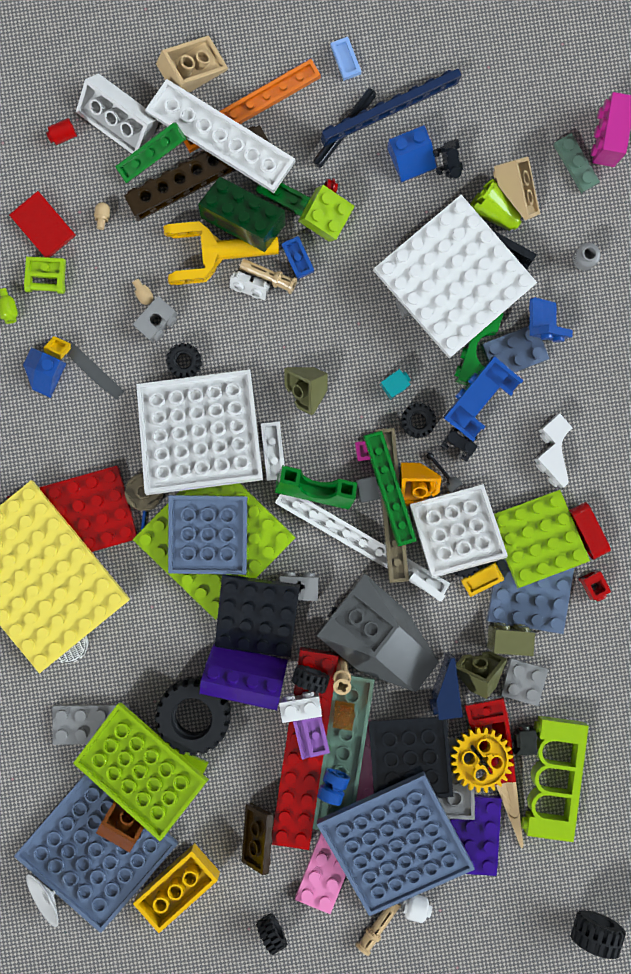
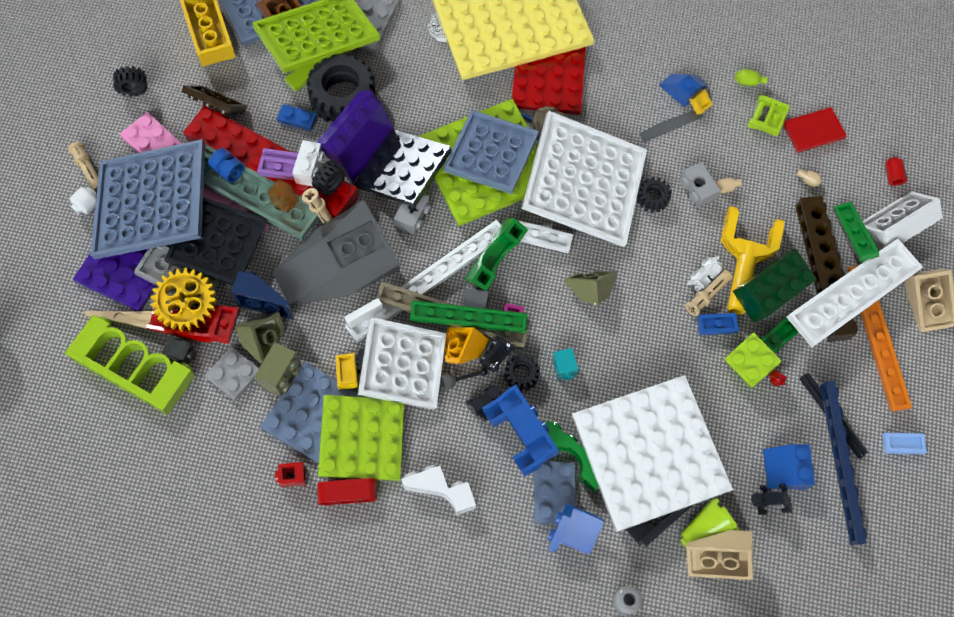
camera: 110 degrees right, 20 degrees down
none -> blue plate [277,104,317,131]
none -> black piece [478,335,515,372]

